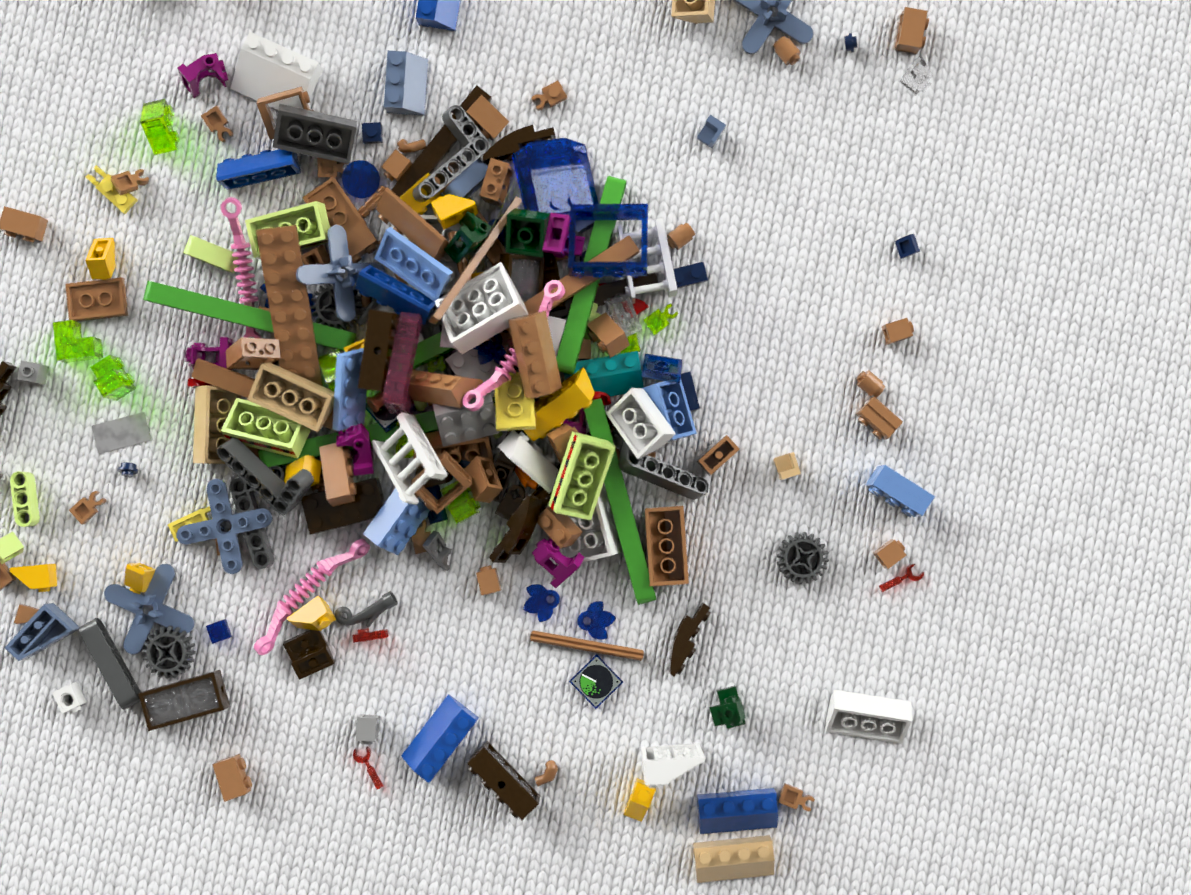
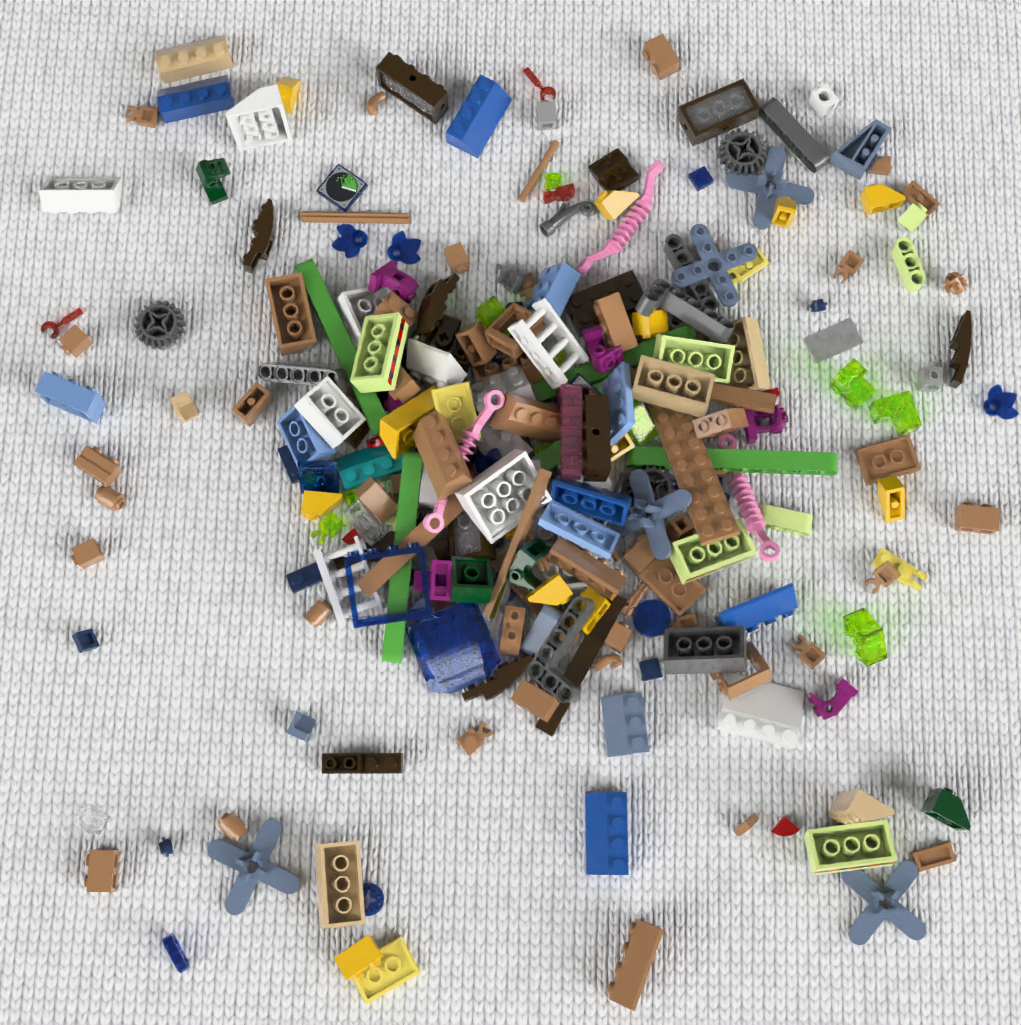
camera: 165 degrees right, 10 degrees down
none -> yellow slope [301,490,344,521]
none -> dark brown slope [322,753,403,774]
none -> medium nougat bar [518,140,559,202]
none -> clear neon green plate [544,173,562,191]

